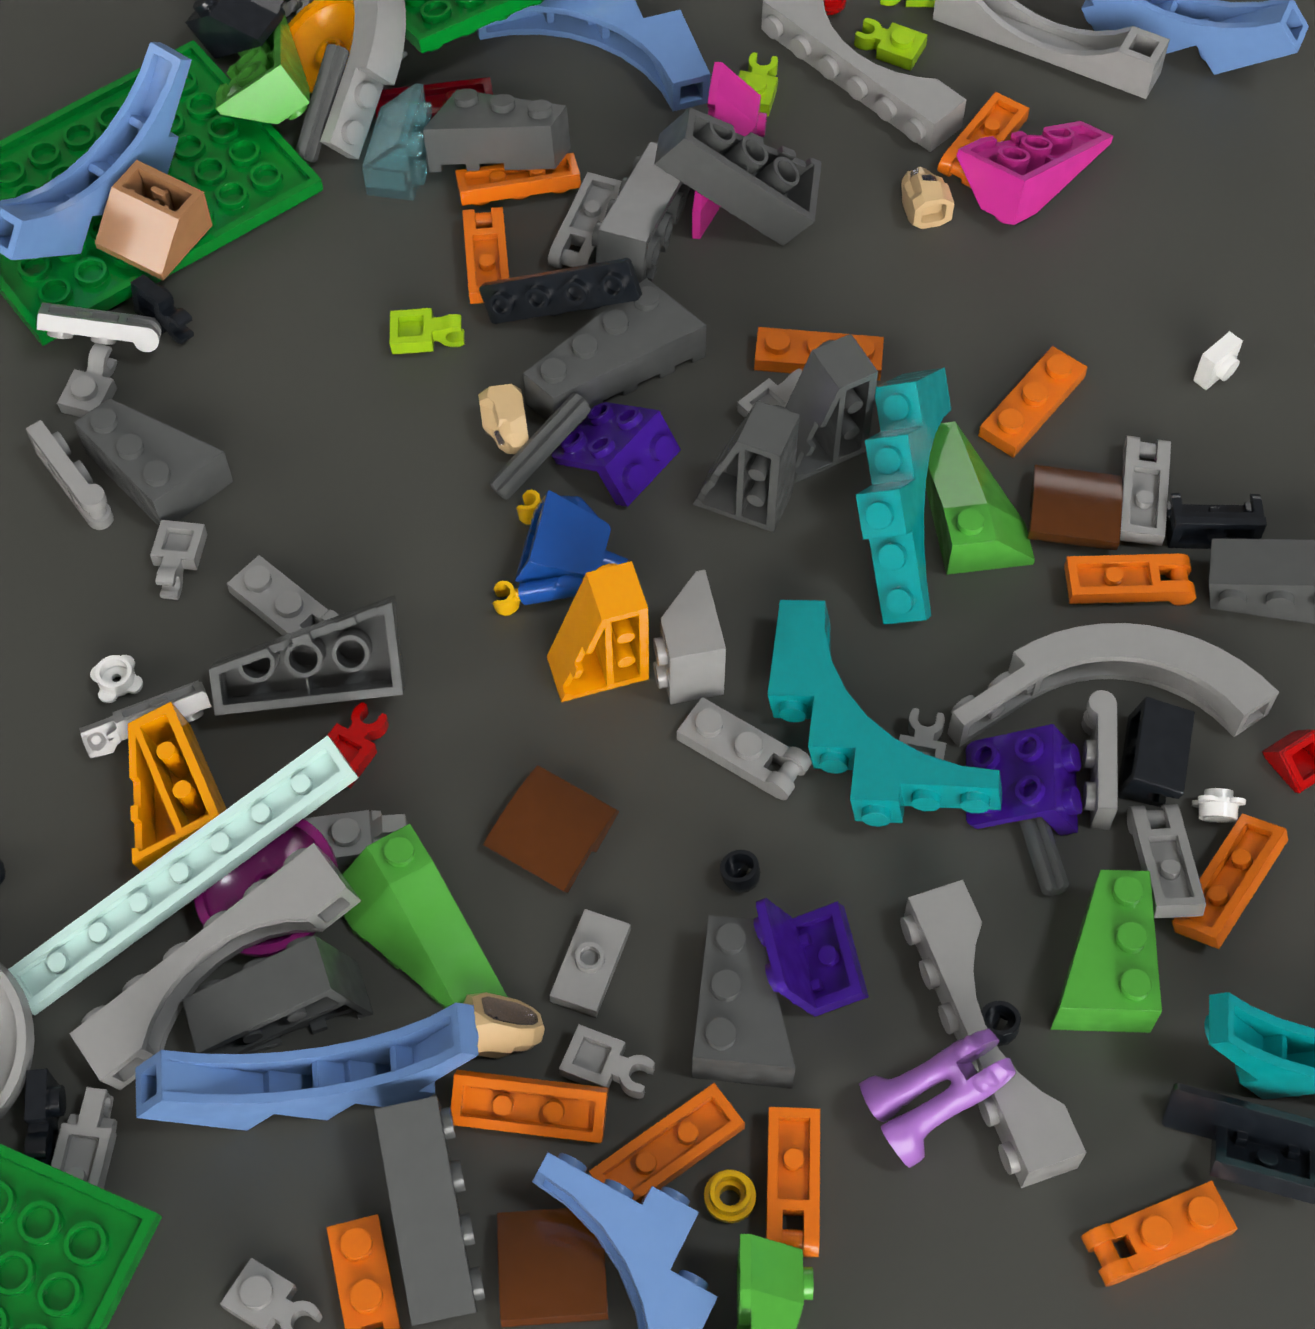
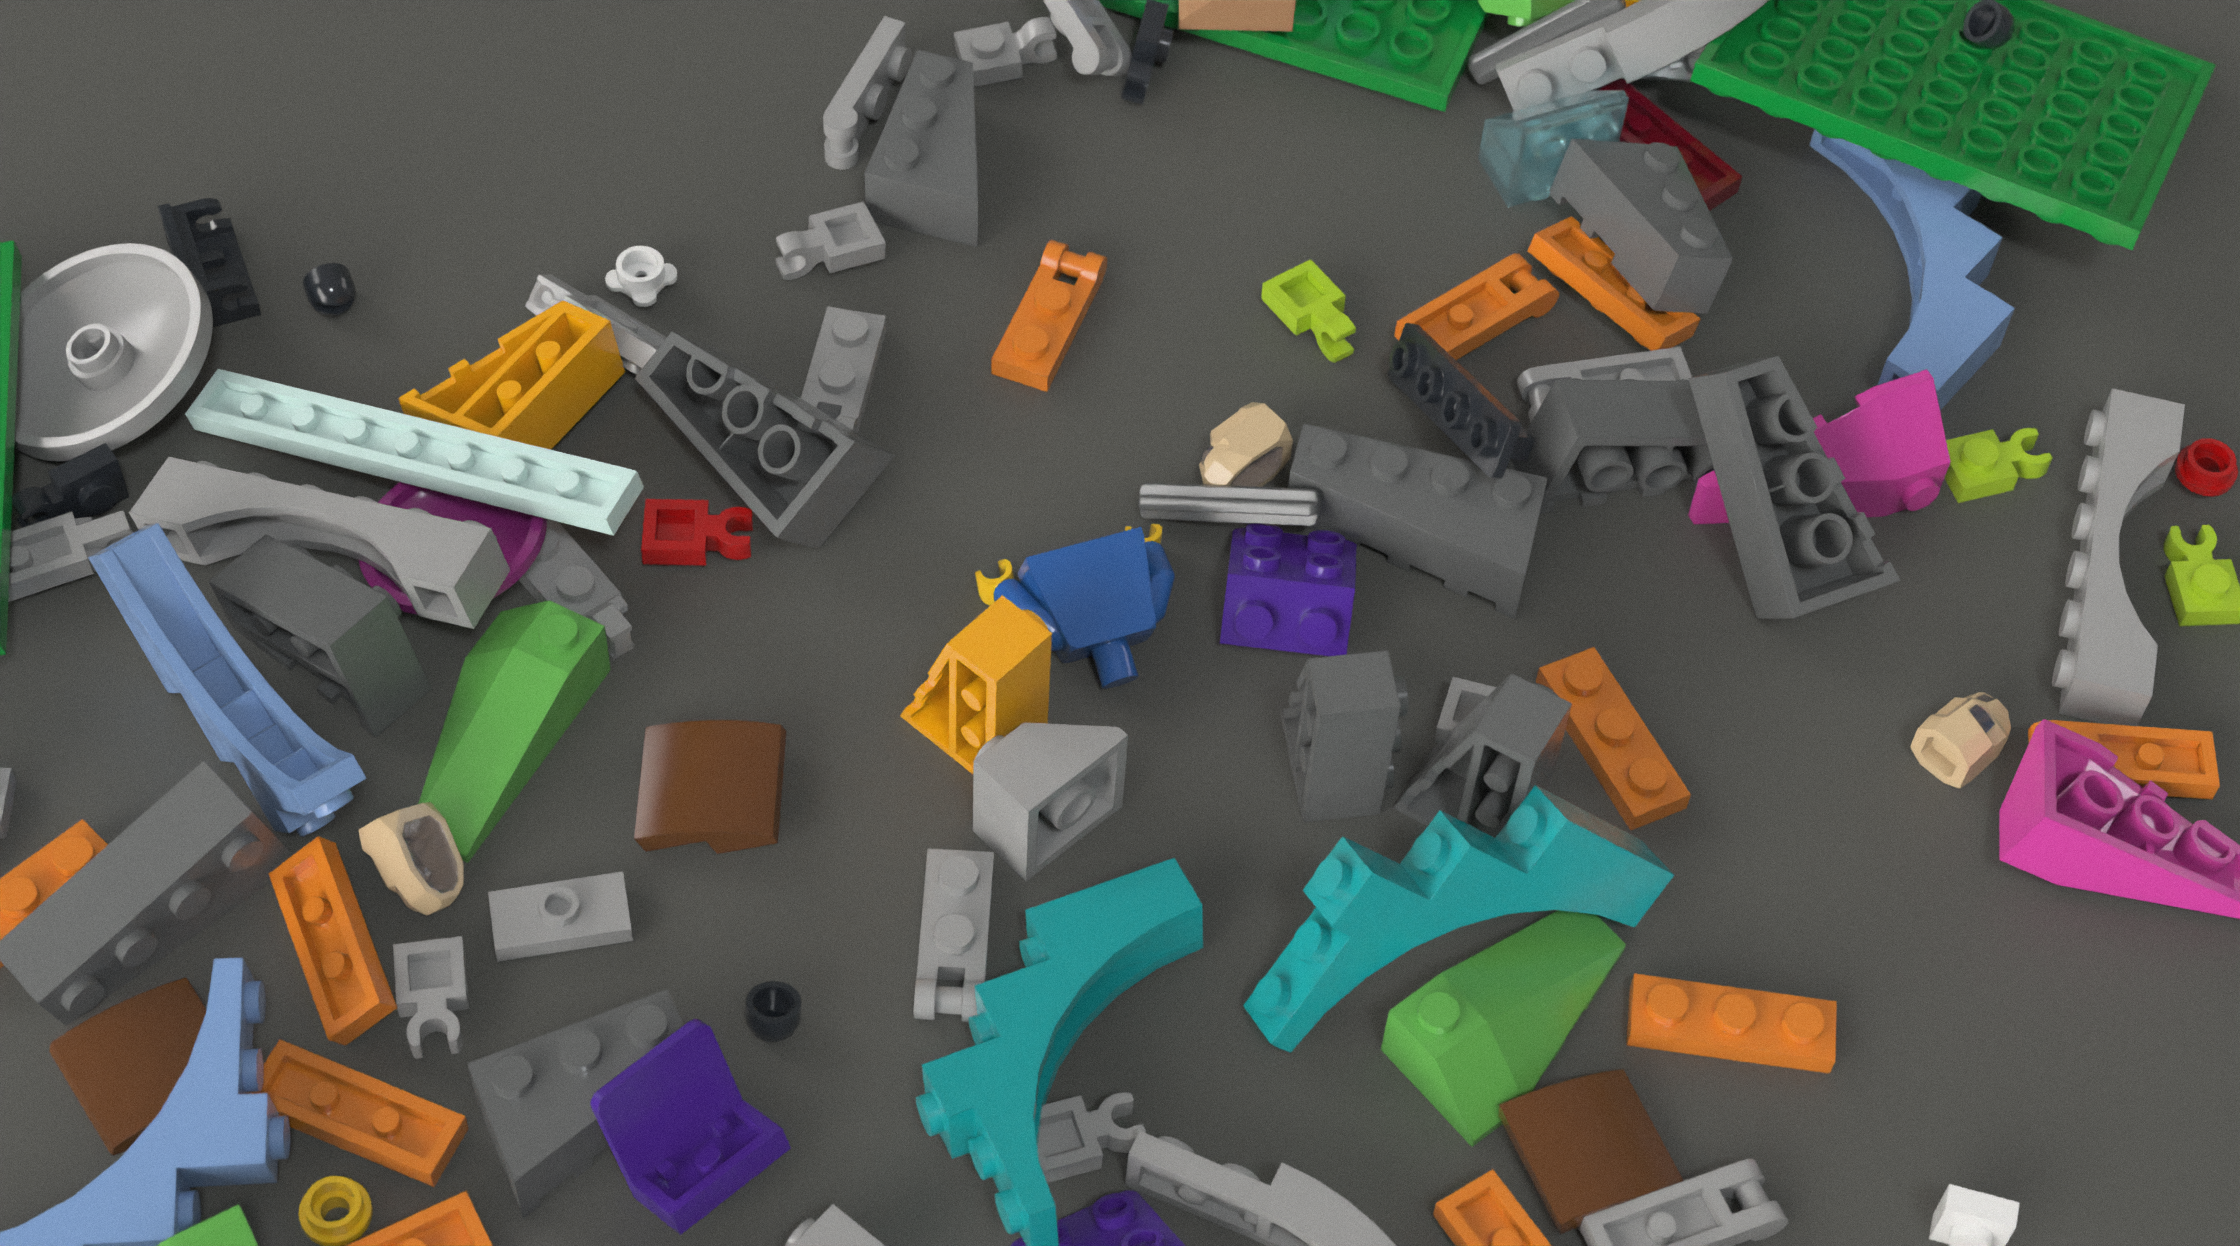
camera: 55 degrees right, 5 degrees down
none -> orange plate [991,239,1108,392]

